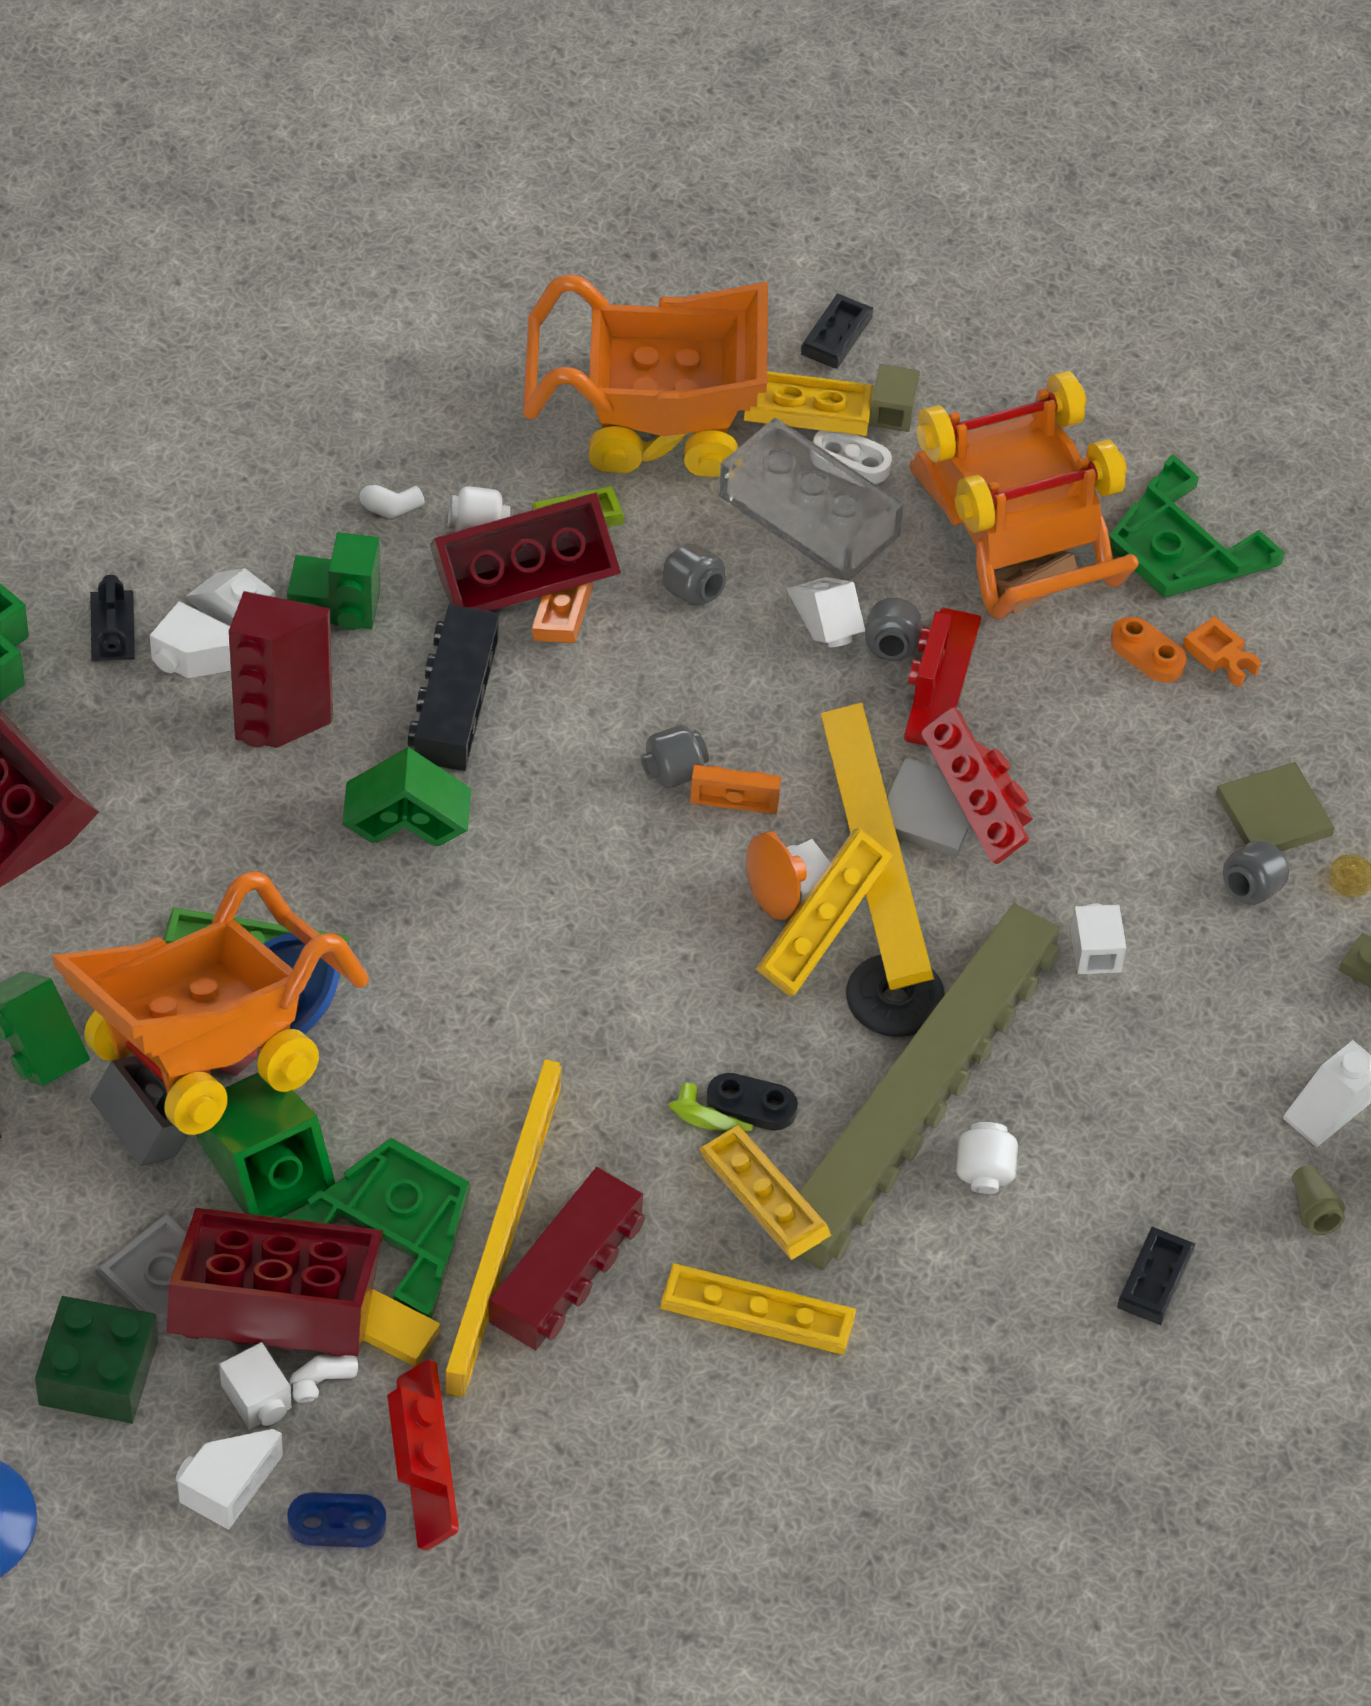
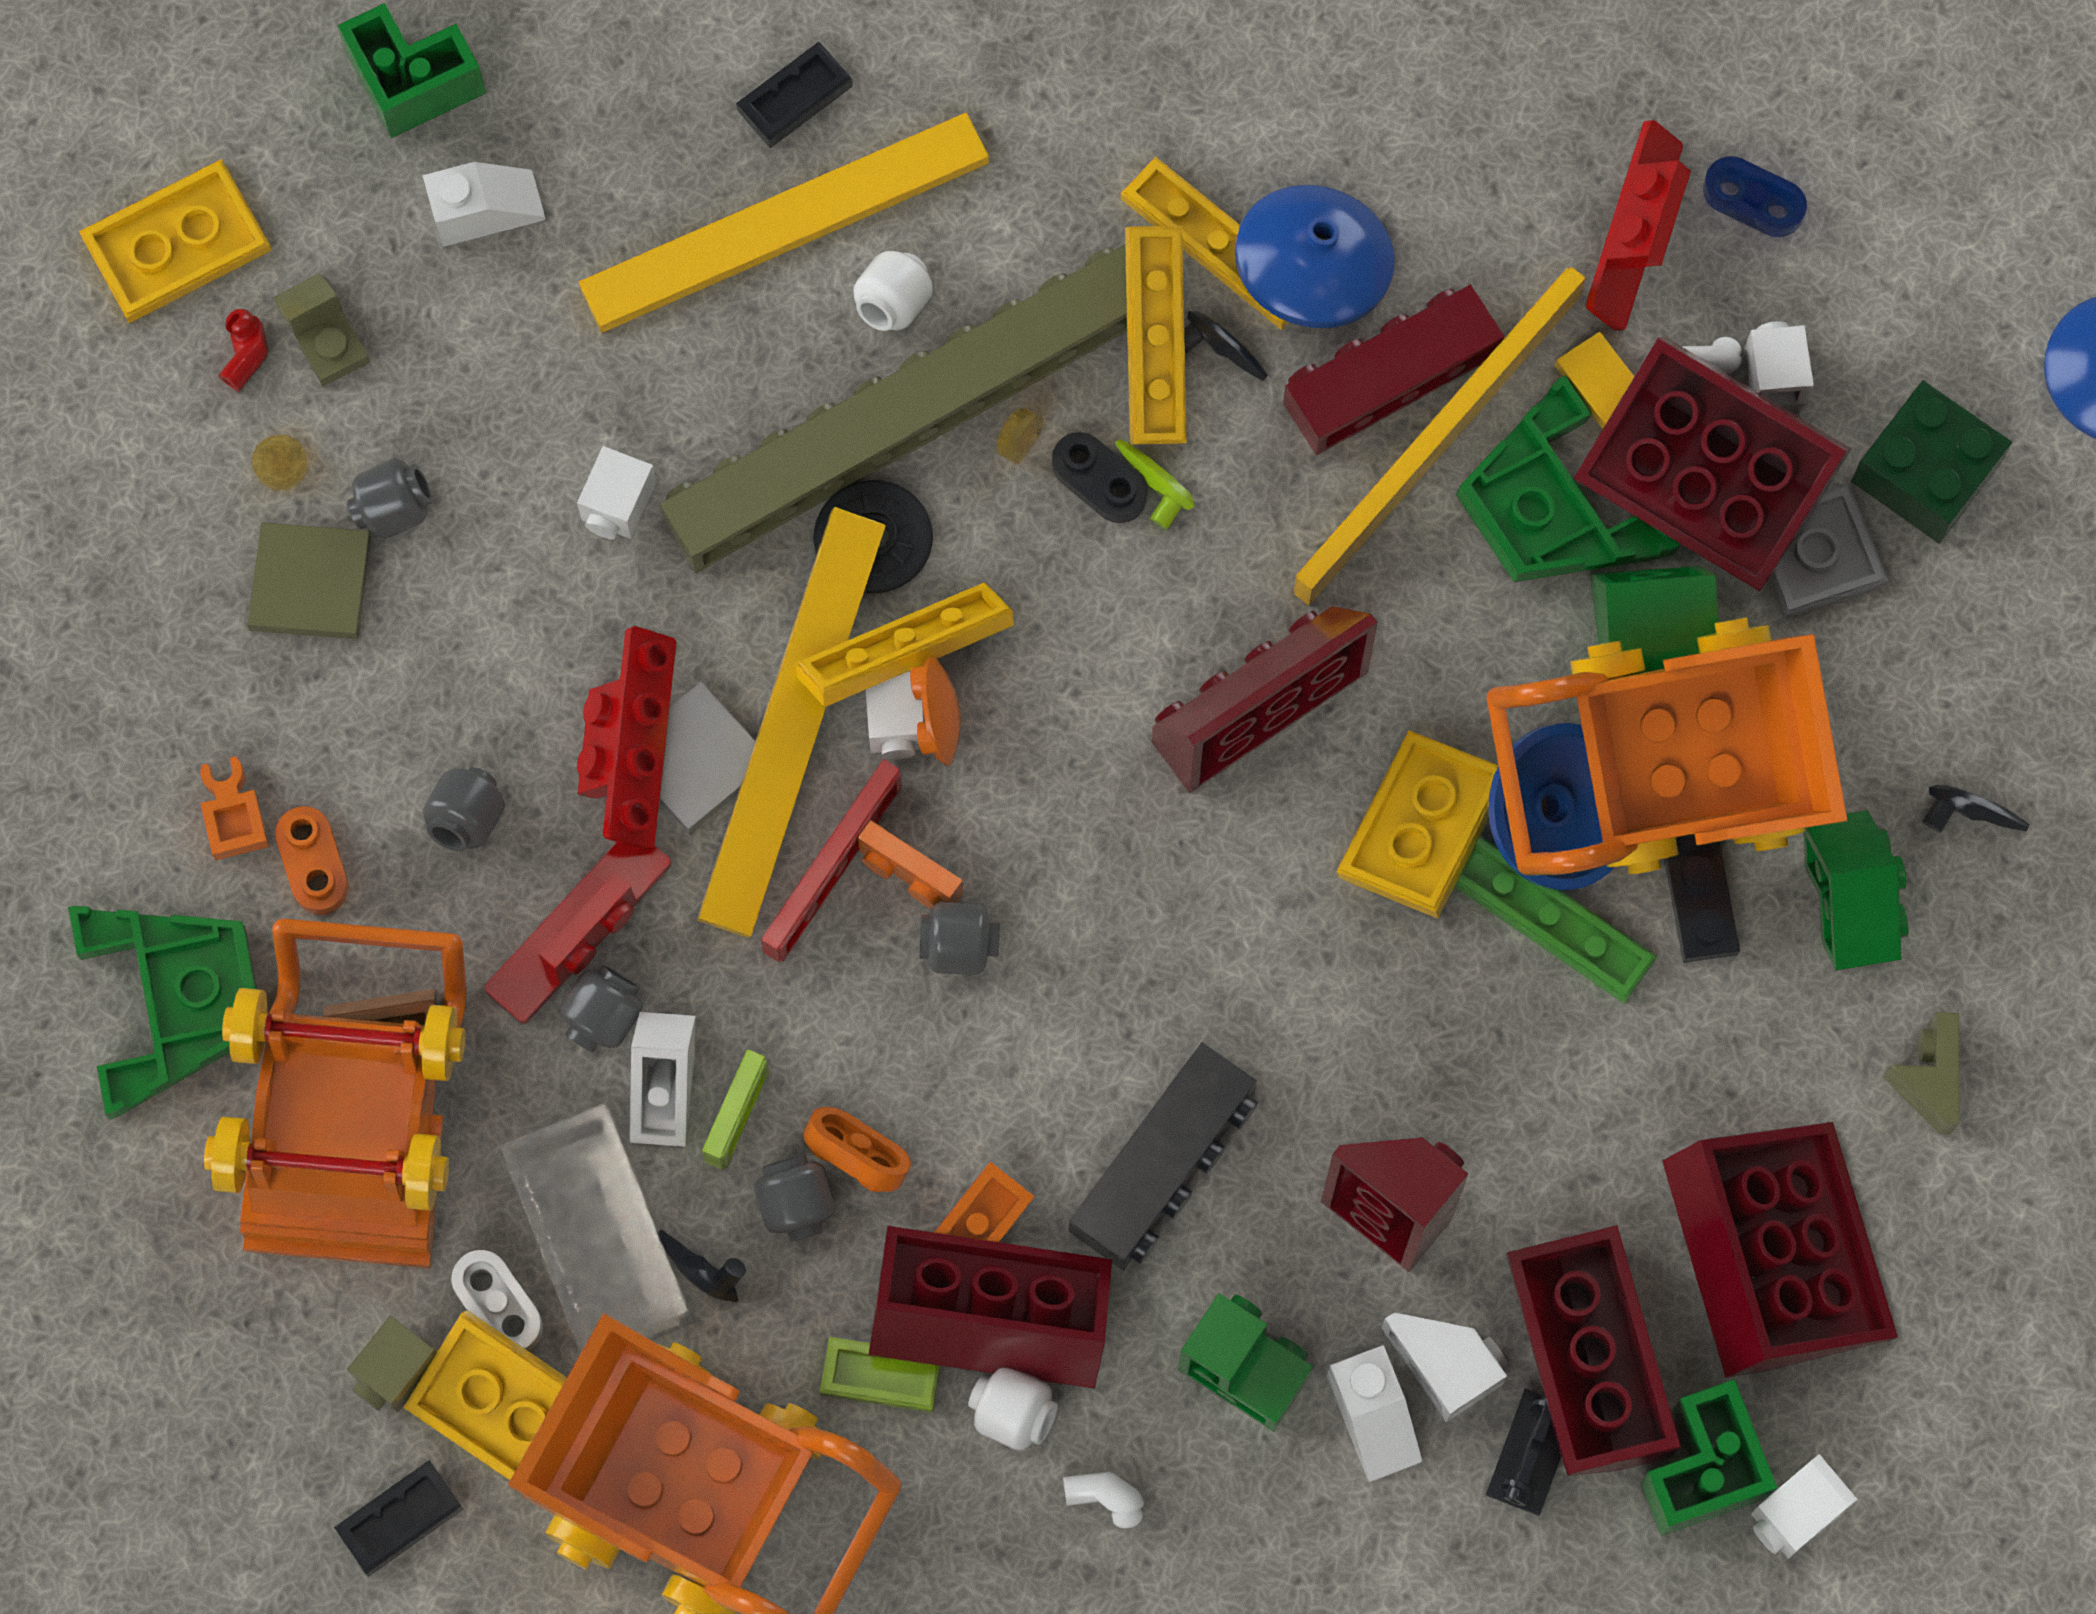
camera: 150 degrees left, 20 degrees up
white slope [176,1429,283,1530] -> none
green brick [342,747,471,846] -> none
olive cone [1292,1165,1345,1235] -> none
none -> dark grey head [422,767,505,852]
none -> yellow tile [578,112,989,333]
none -> black bar [657,1229,746,1302]
none -> lime tile [702,1049,769,1169]
none -> red tile [761,759,902,963]
none -> orange plate [803,1107,911,1192]
none -> clear yellow tile [997,407,1043,464]
none -> dark red slope [1151,606,1378,793]
none -> black bar [1184,311,1268,381]
none -> blue dish [1235,185,1395,328]
none -> yellow tile [1336,730,1498,919]
none -> dark red slope [1506,1225,1680,1476]

